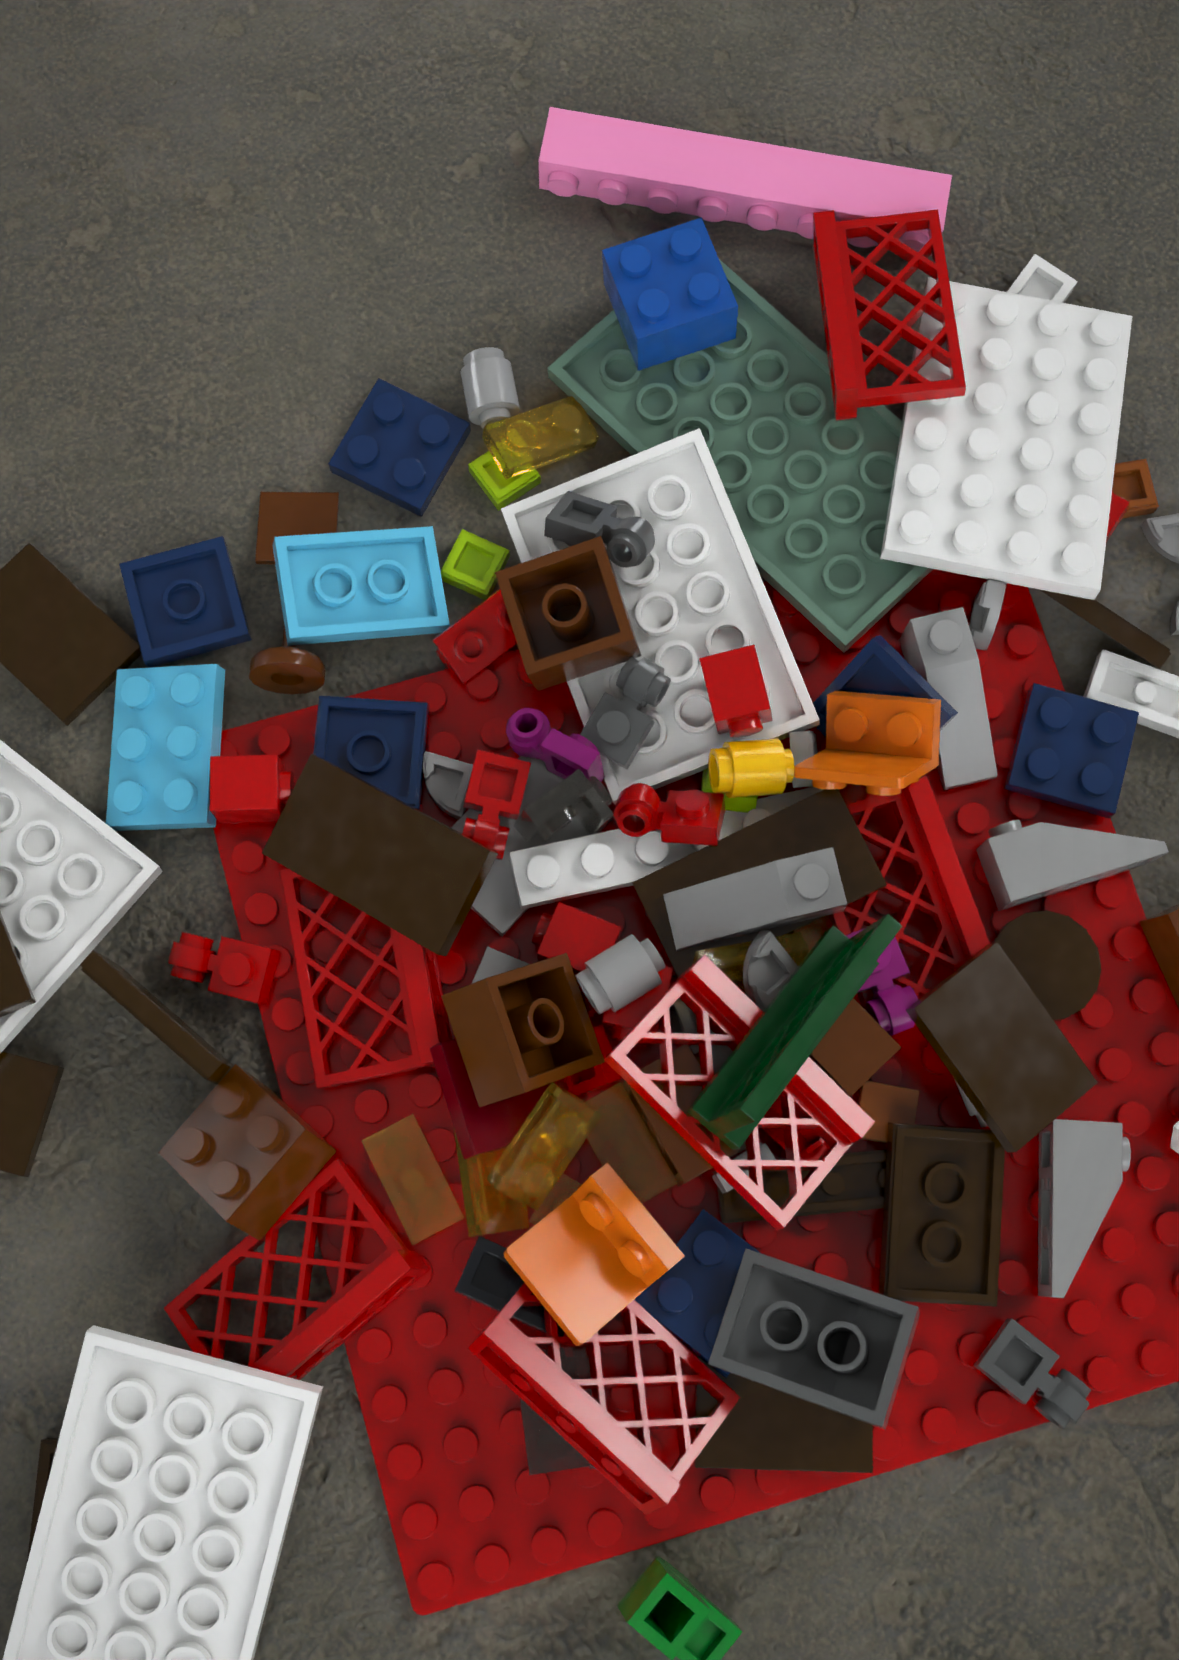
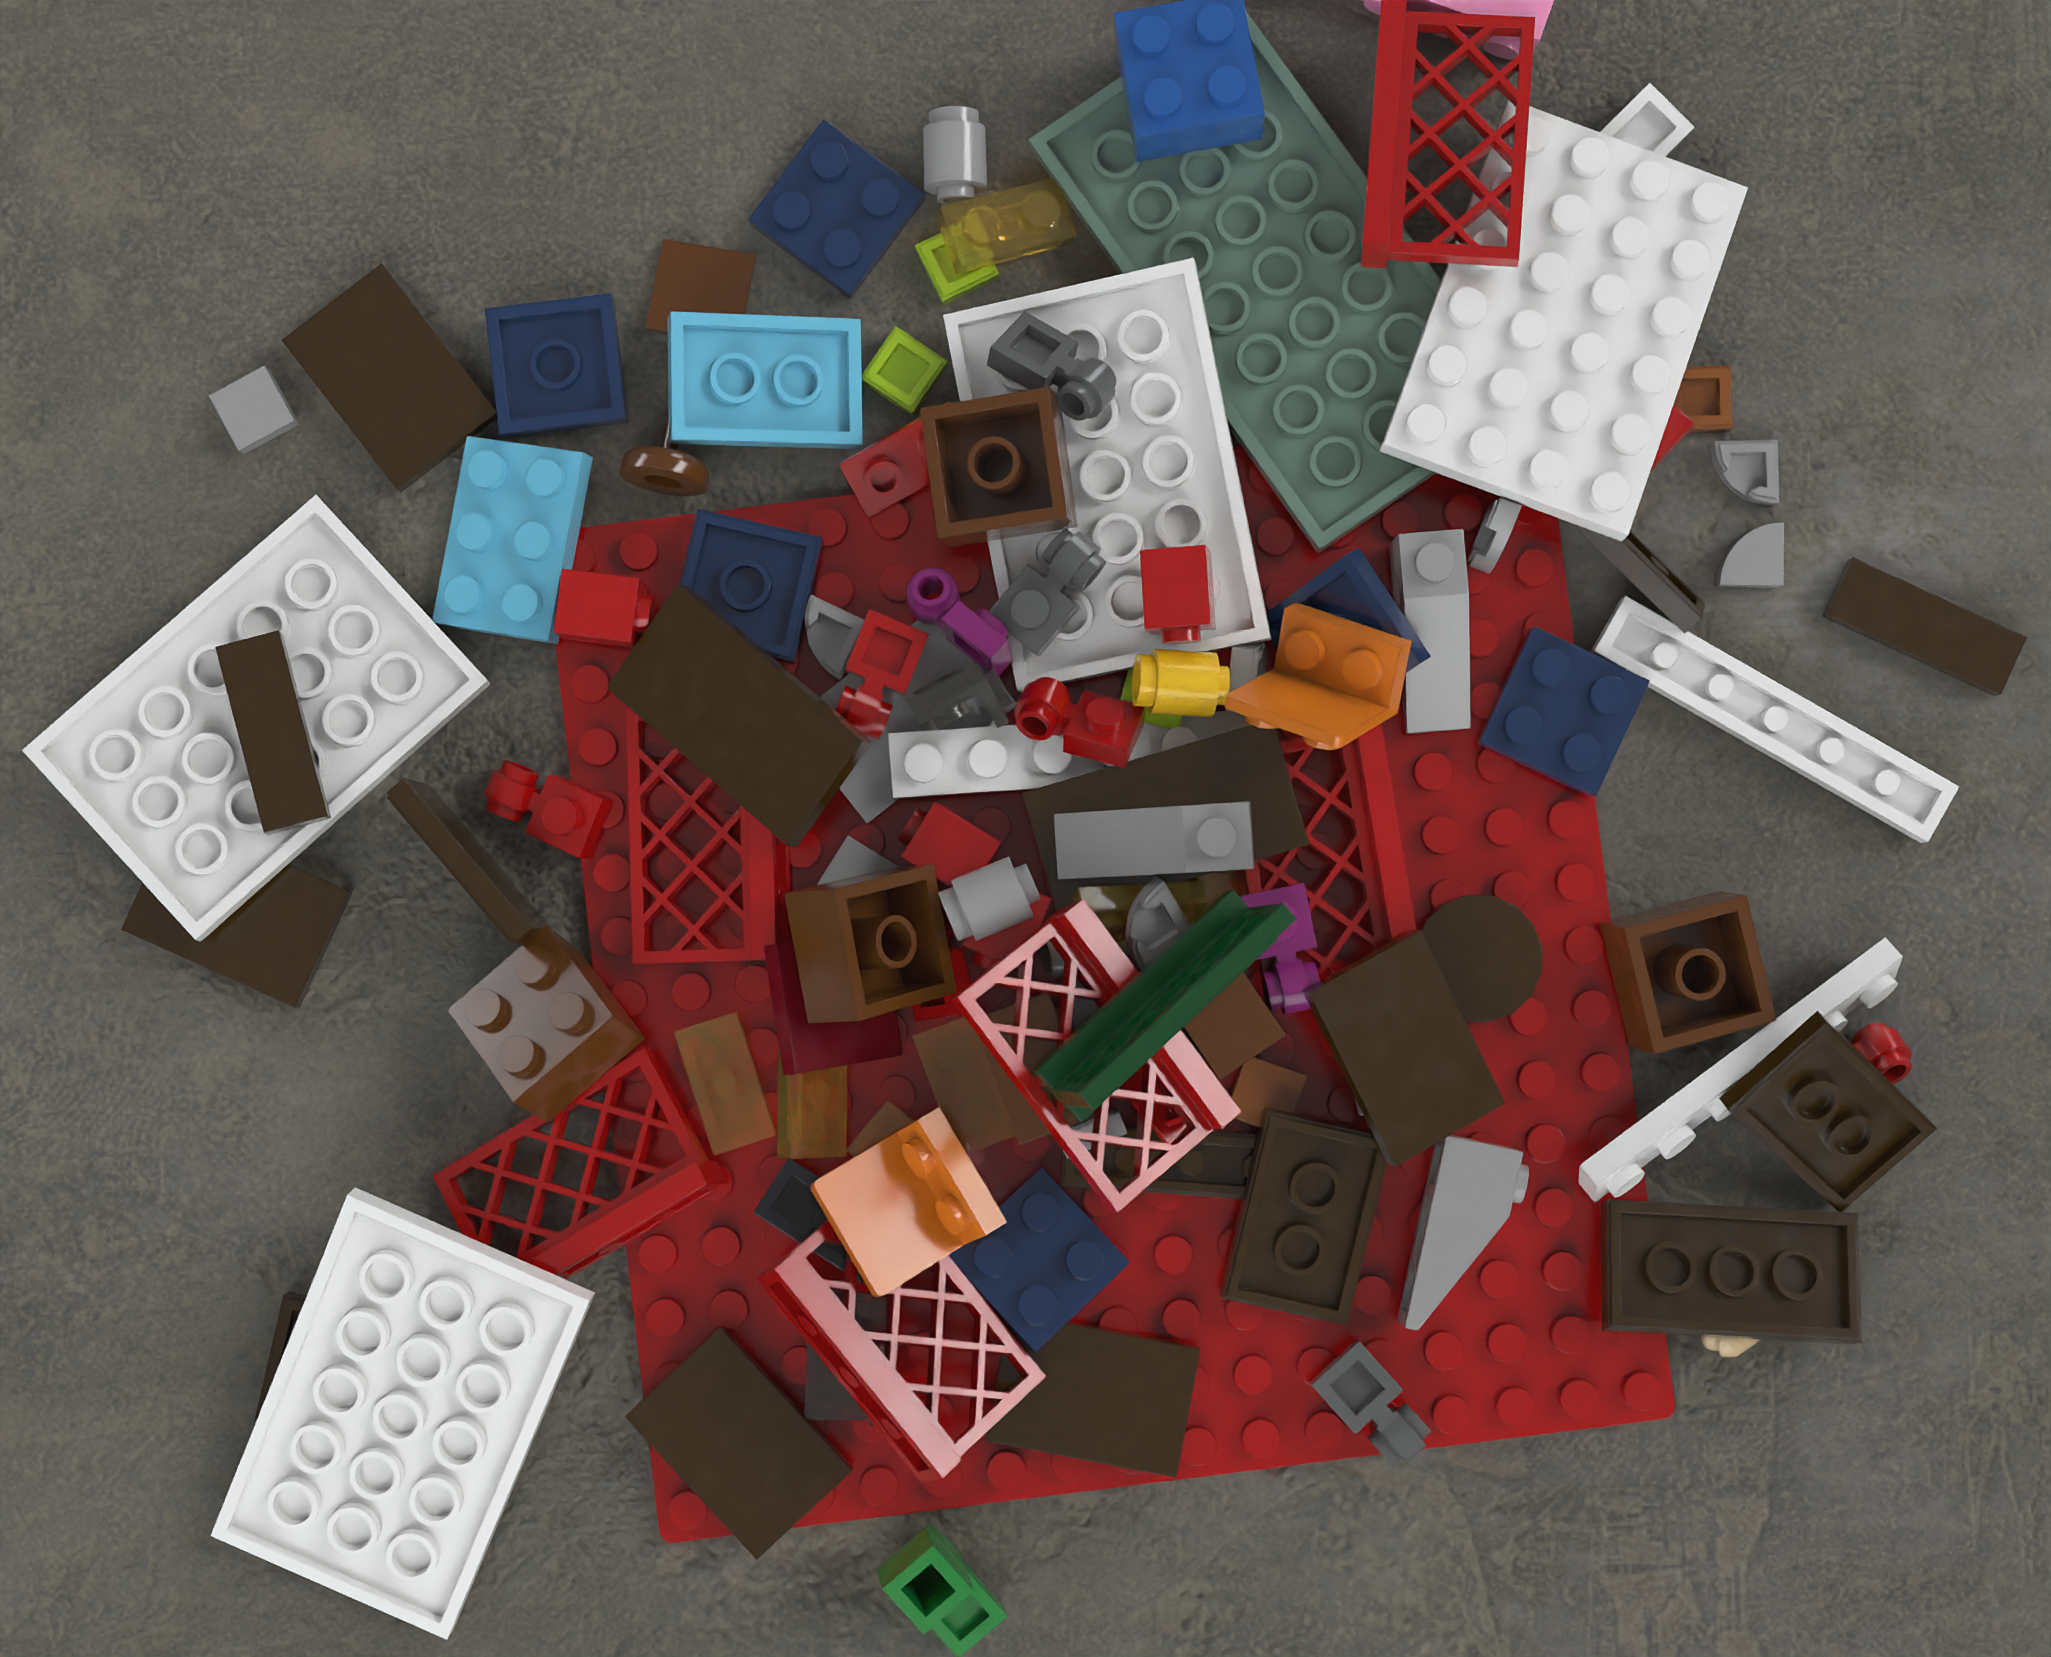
camera: 10 degrees right, 10 degrees up
clear yellow plate [486,1082,602,1211] -> none
dark grey slope [708,1248,920,1430] -> none
light grey slope [976,820,1169,911] -> none
none -> dark brown tile [625,1325,853,1560]

